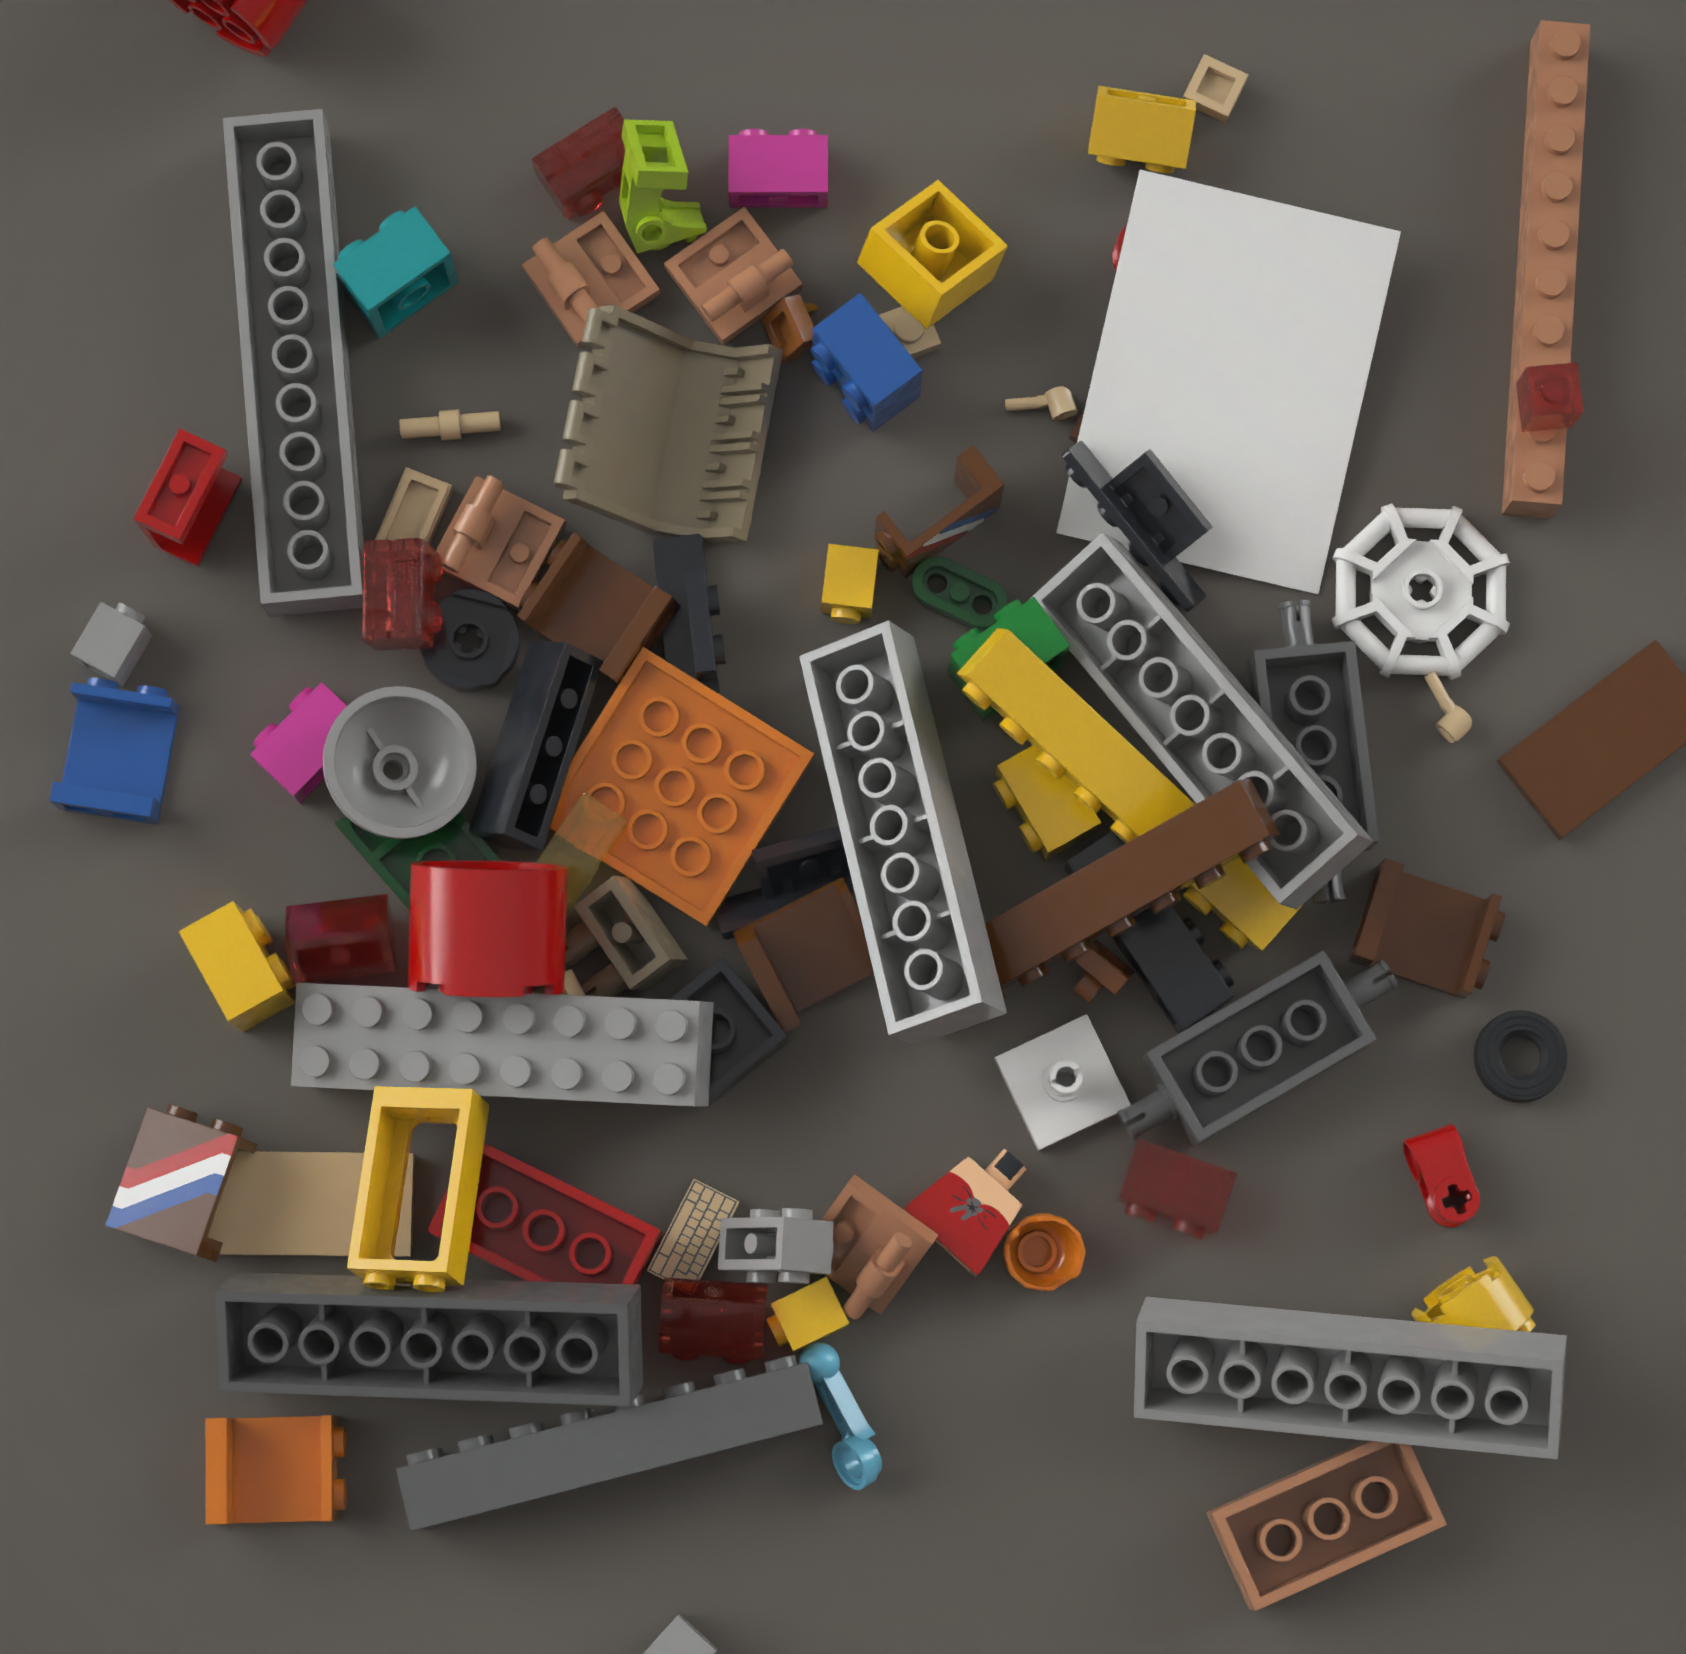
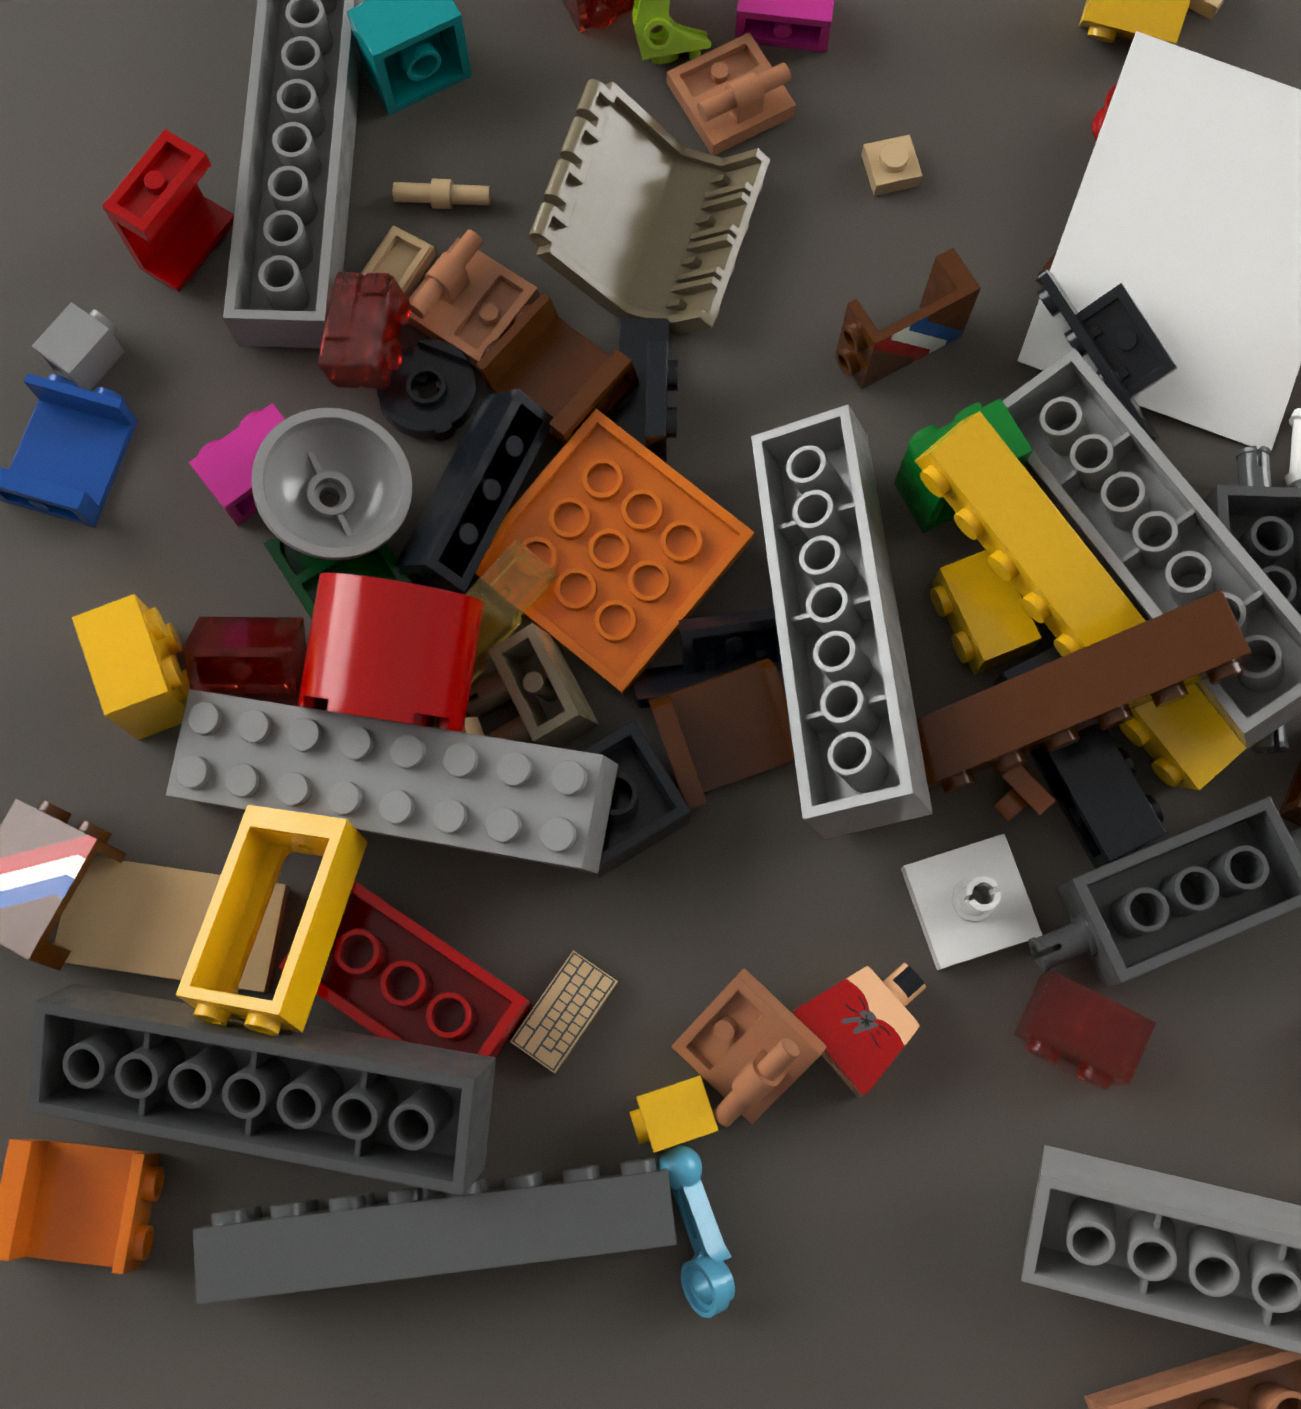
camera: 10 degrees right, 5 degrees down
nougat plate [522,211,660,349] -> none
clear red brick [659,1277,768,1364] -> none
light grey brick [718,1208,834,1284] -> none
dark orange tile [761,294,818,363] -> none
blue brick [811,292,923,432] -> none
yellow brick [821,544,879,624] -> none
yellow brick [857,180,1008,329] -> none
dark green plate [912,556,1008,631] -> none
orange hair [1002,1213,1086,1291] -> none
tan hand [1005,386,1078,421] -> none

